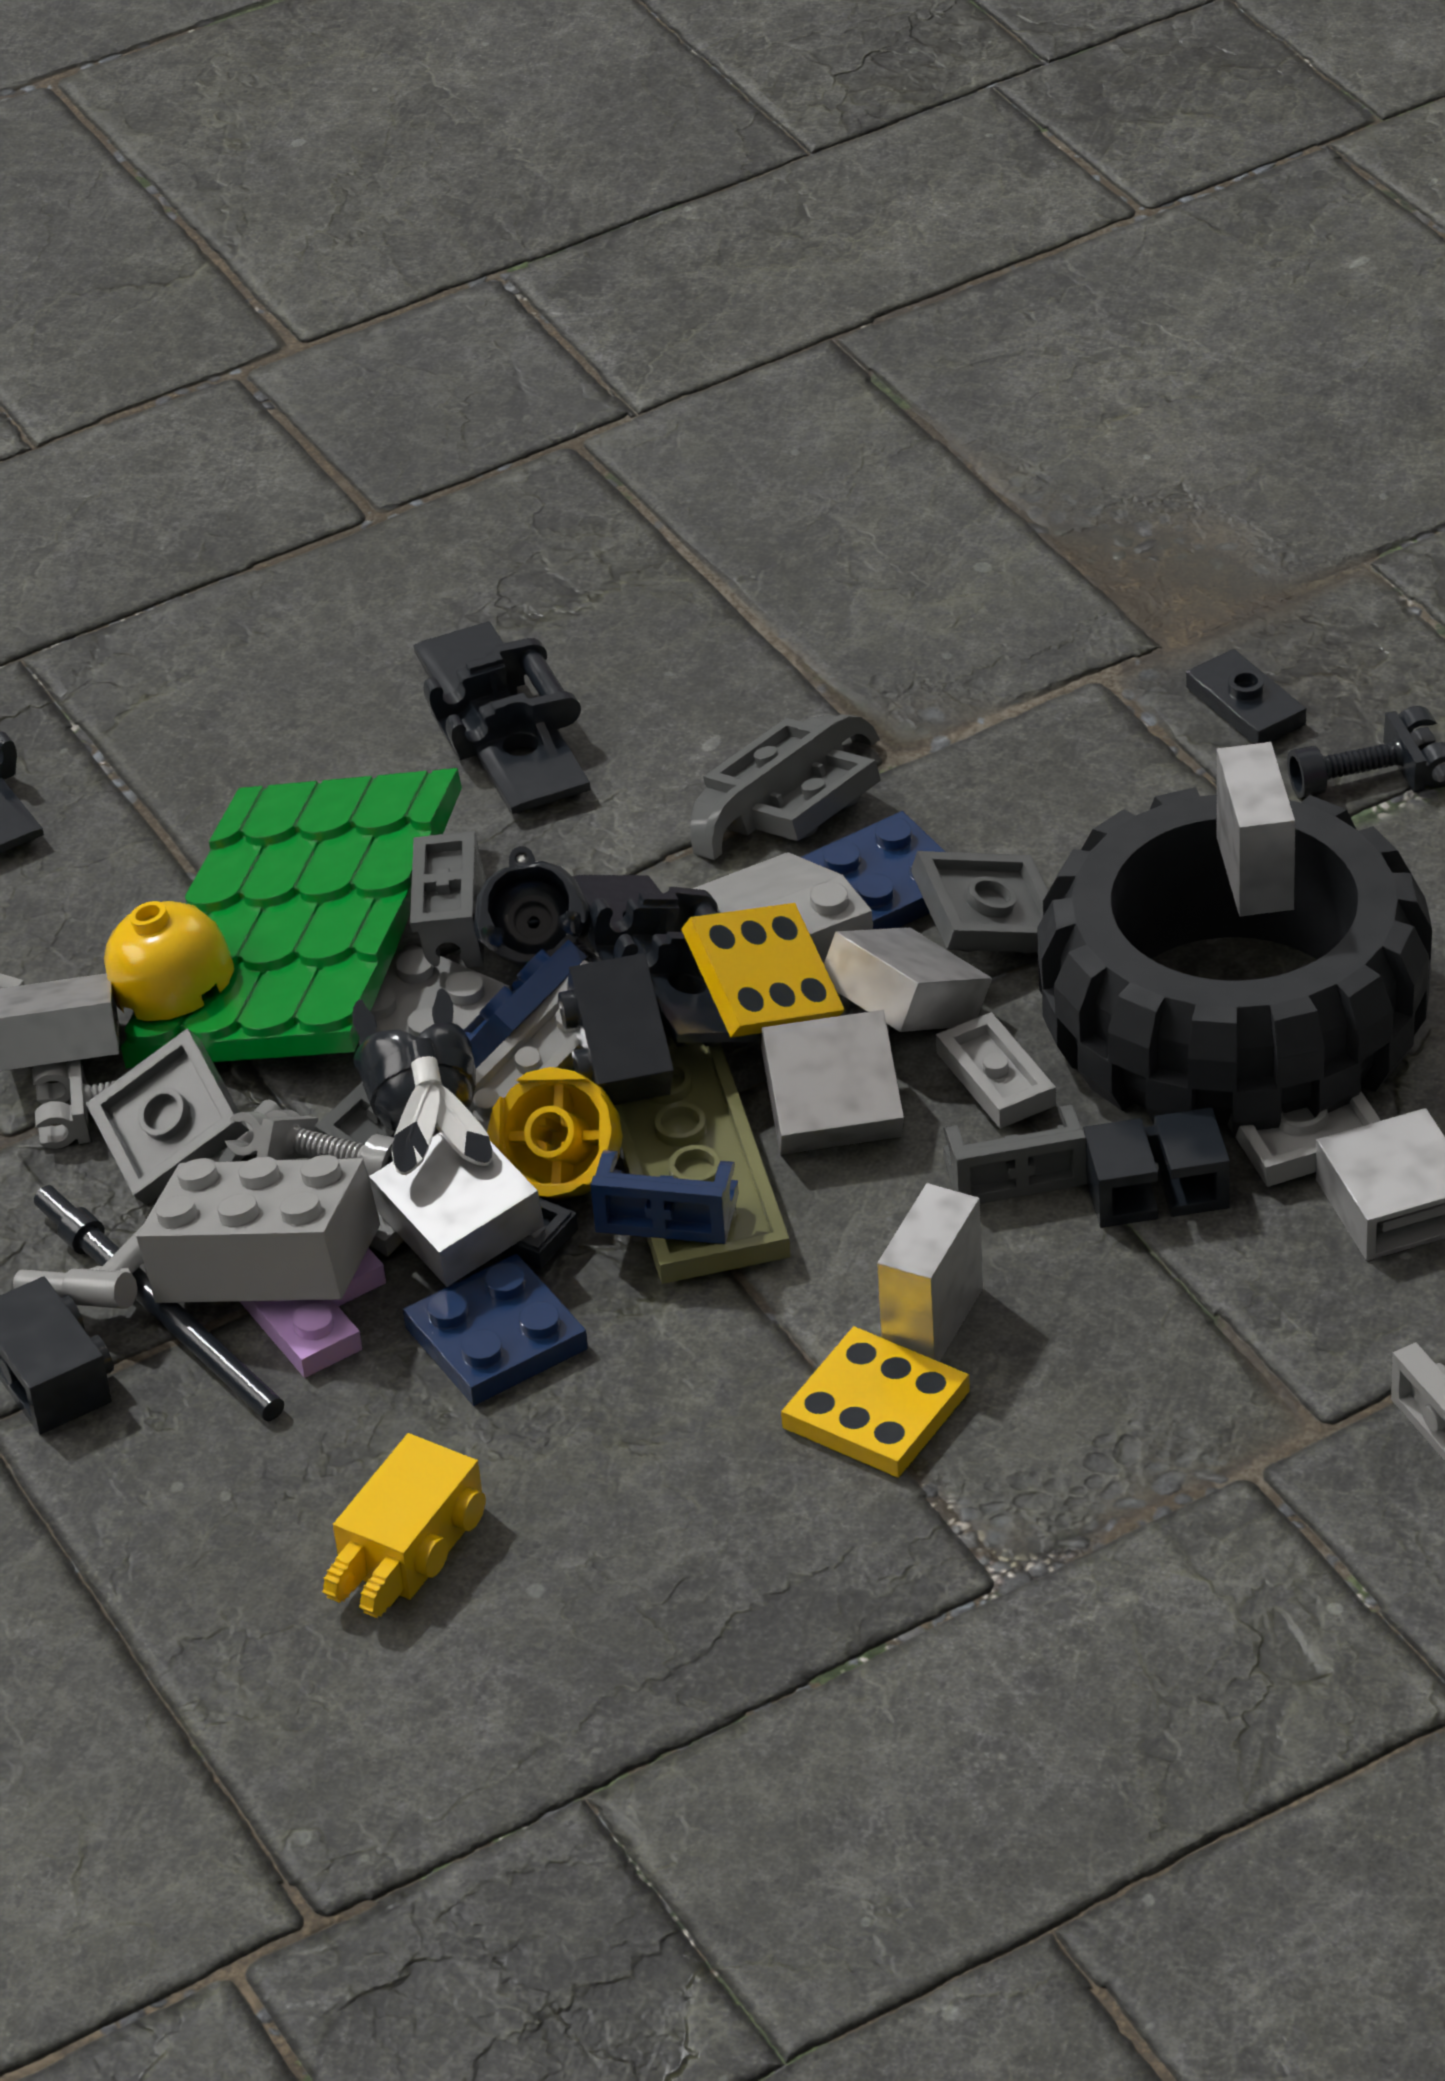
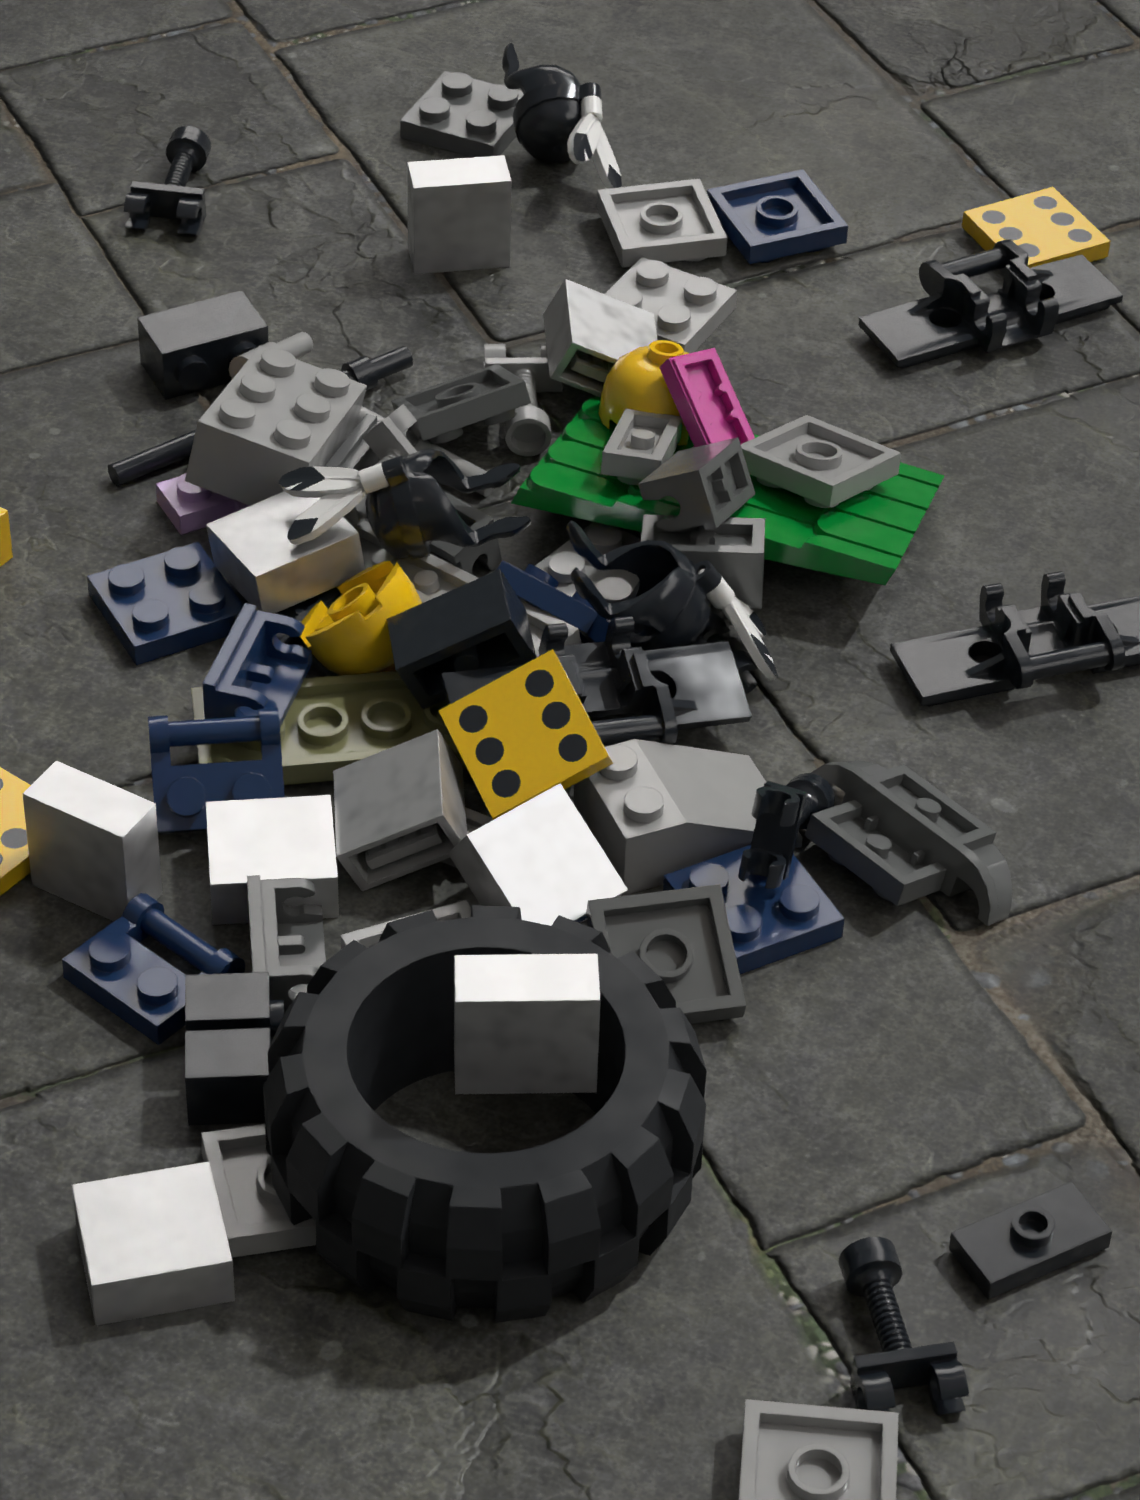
camera: 90 degrees right, 0 degrees up
none -> dark blue plate [62,893,245,1045]
none -> dark blue plate [148,708,285,834]
none -> piece [206,795,339,925]
none -> light grey plate [601,409,683,485]
none -> dark grey hinge [638,437,755,531]
none -> dark pink plate [659,348,755,447]
none -> black bar [738,773,835,889]
none -> light grey plate [741,415,901,508]

